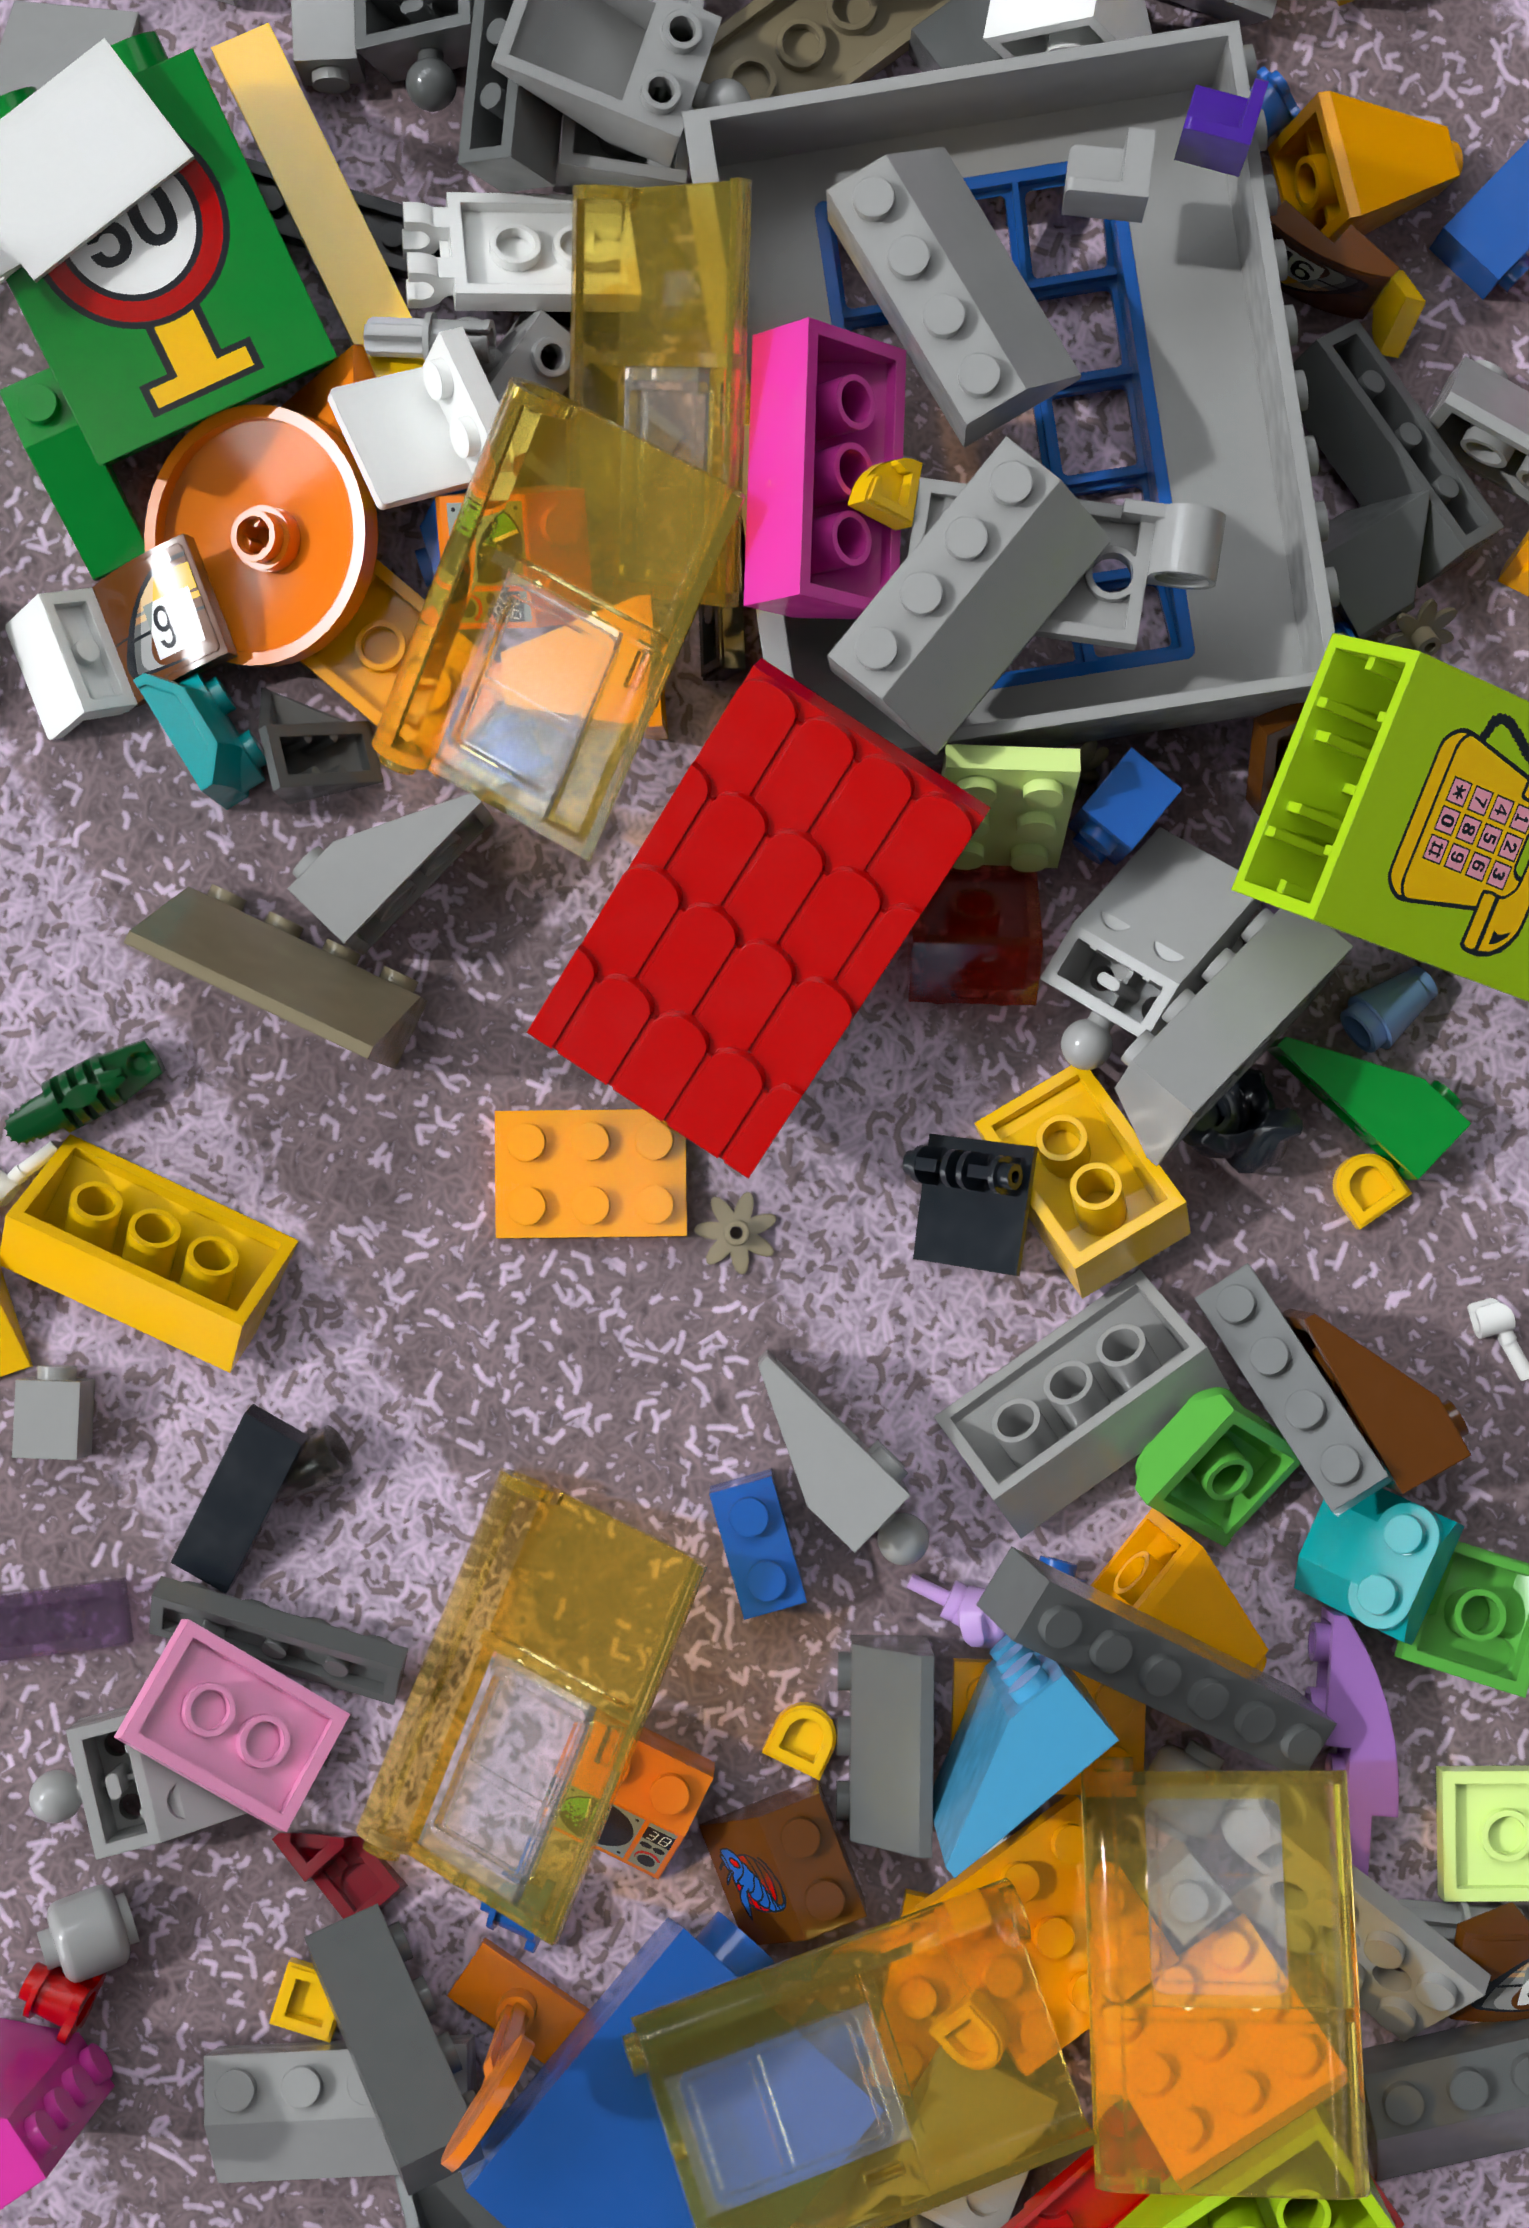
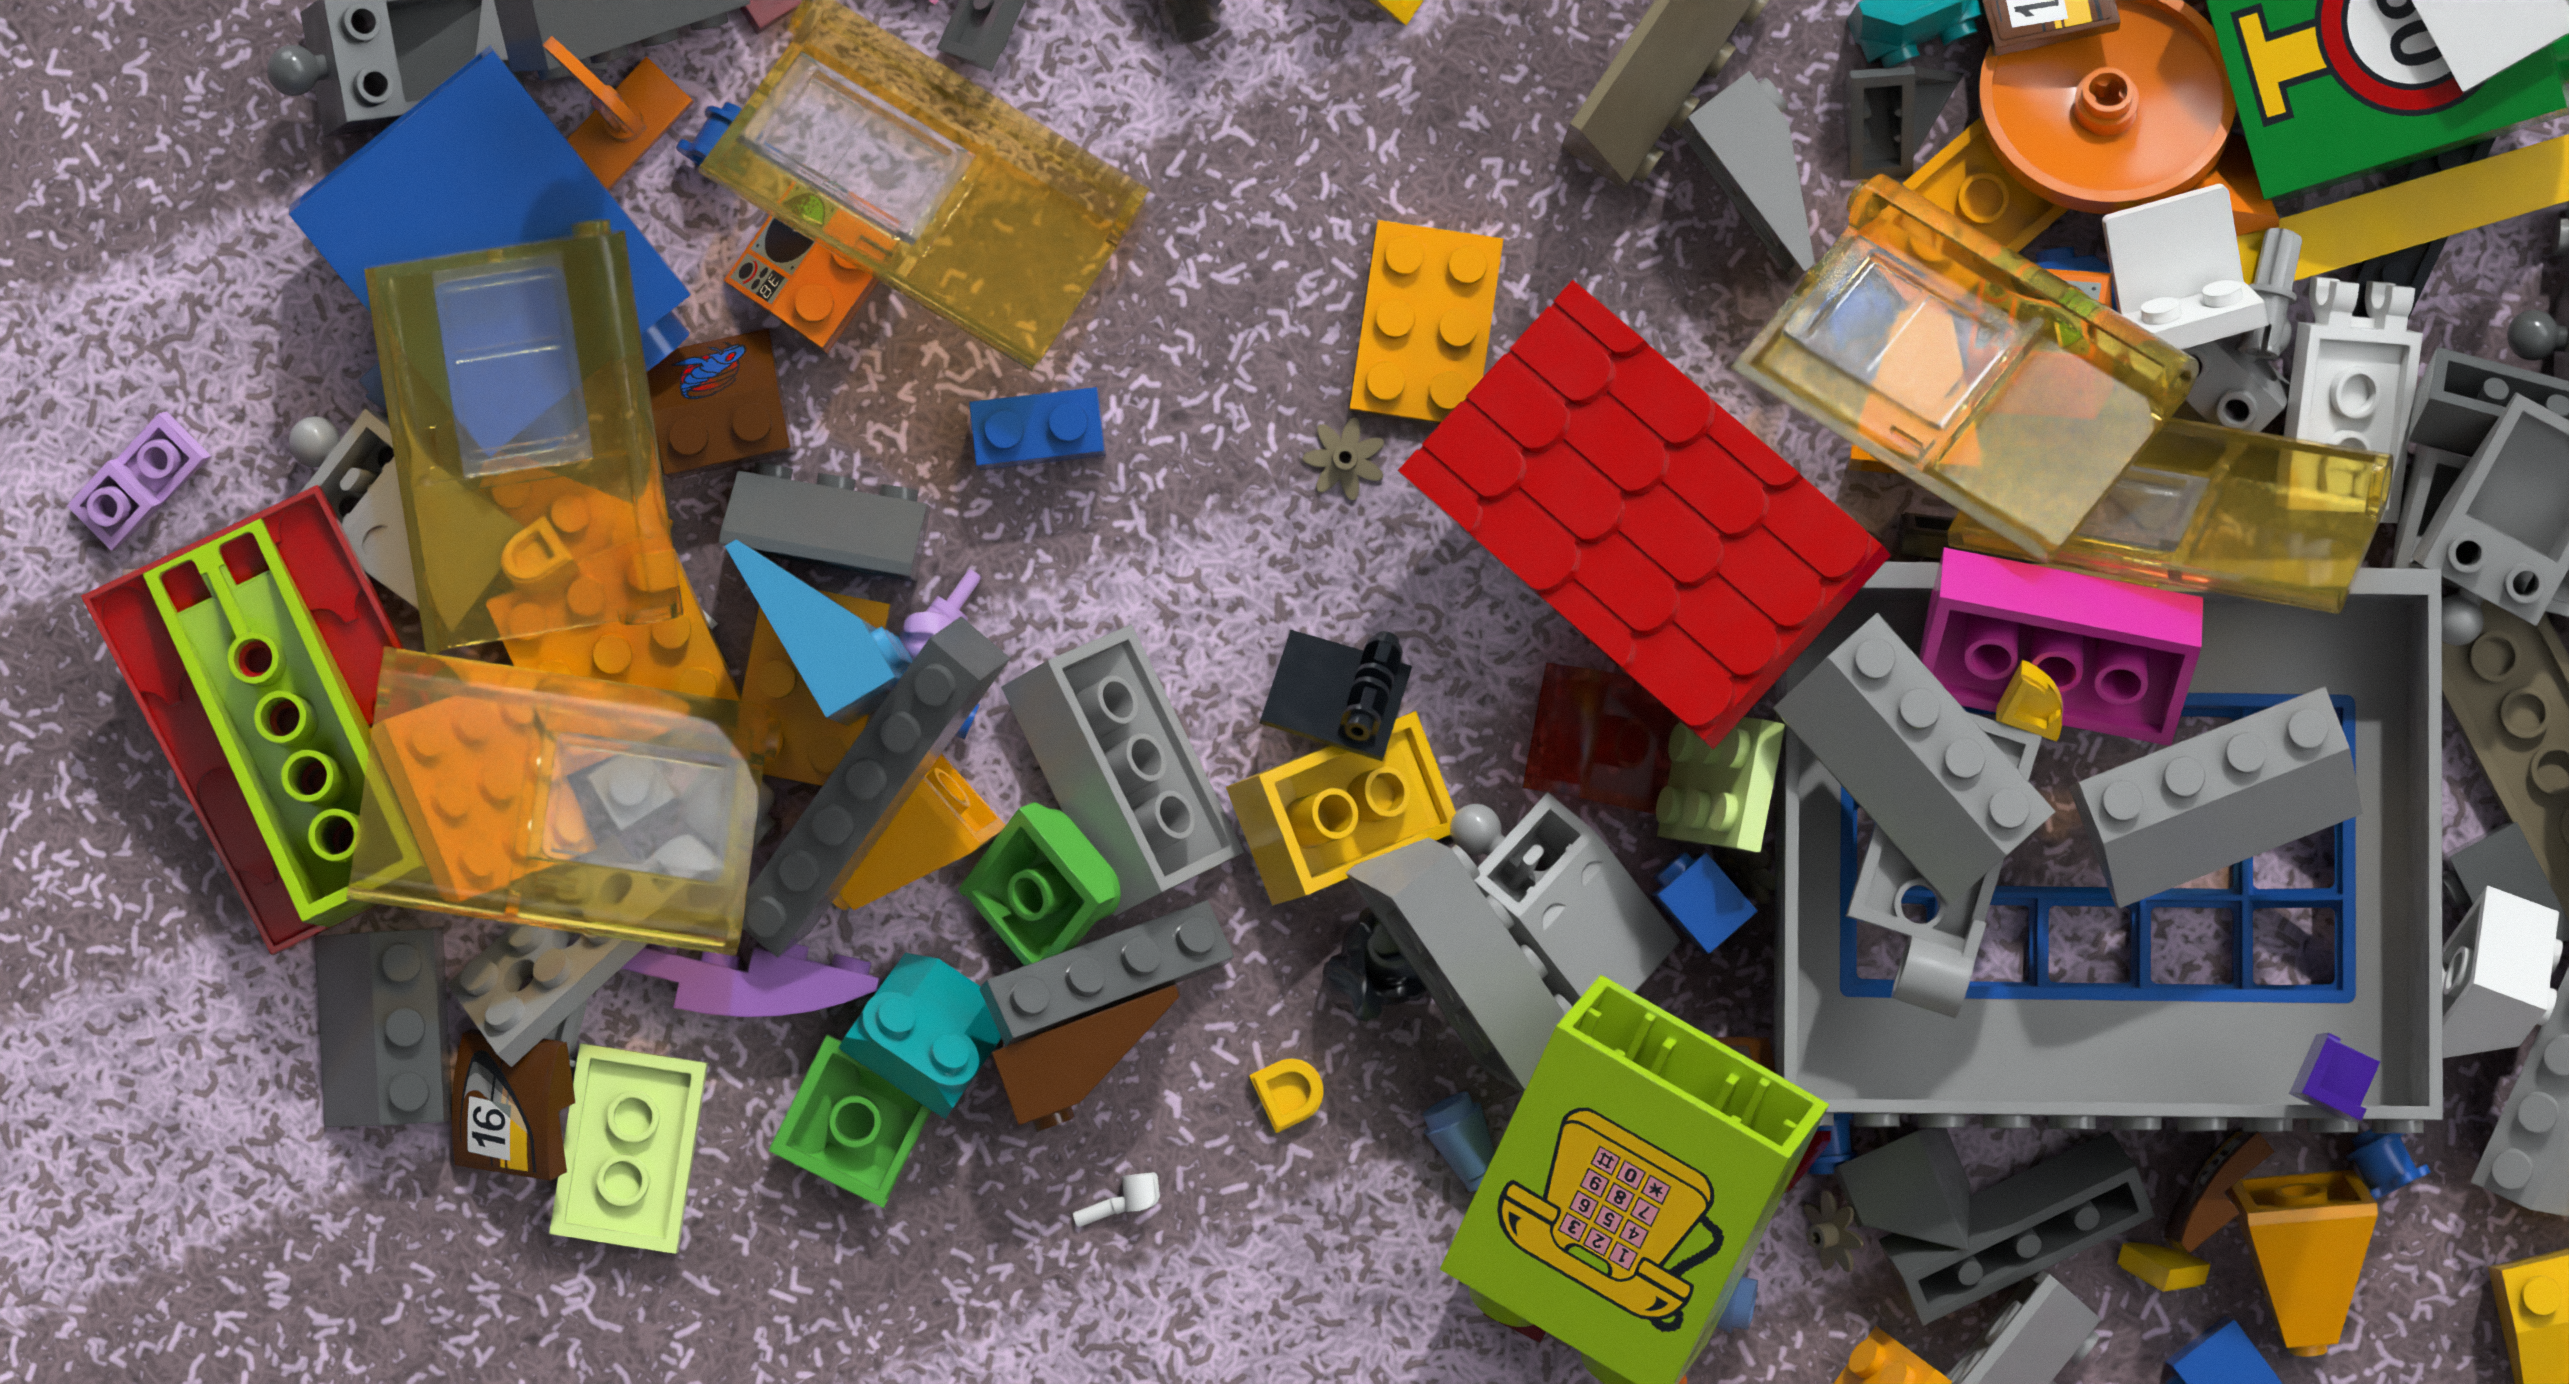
camera: 95 degrees right, 0 degrees up
light grey slope [758,1349,929,1565] -> none
yellow tile [762,1702,836,1781] -> none
light grey panel [1061,127,1156,223] -> none
green slope [1267,1037,1471,1180] -> none

